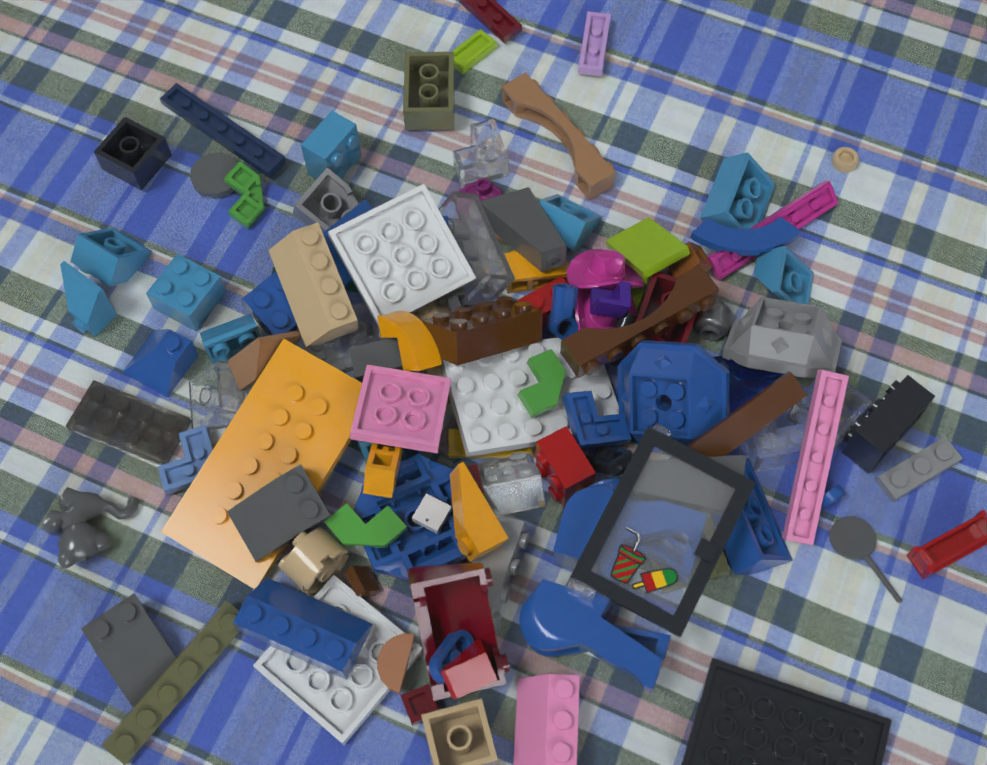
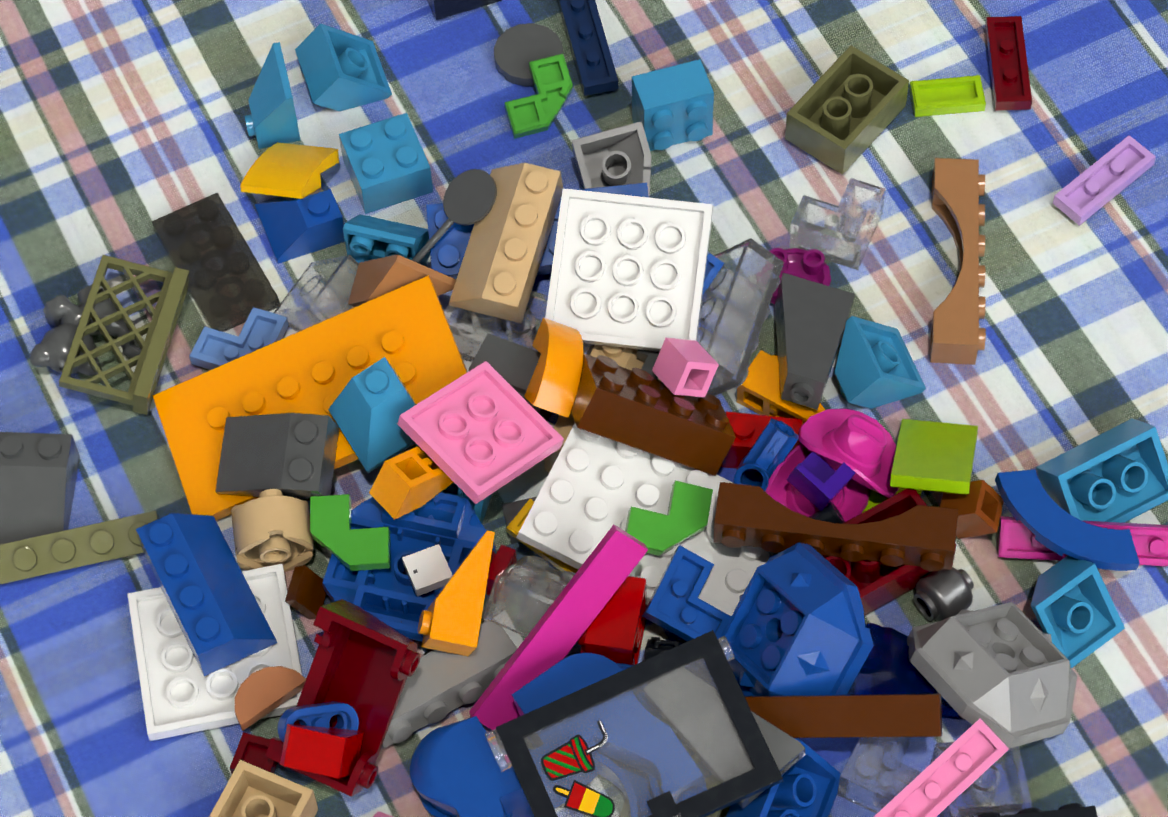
camera: 40 degrees right, 5 degrees down
none -> olive fence [59,255,189,415]
none -> yellow slope [240,142,339,199]
none -> dark azure slope [328,357,417,473]
none -> dark grey piece [412,169,497,263]
none -> dark pink tile [469,524,648,733]
none -> bright pink brick [652,338,719,397]

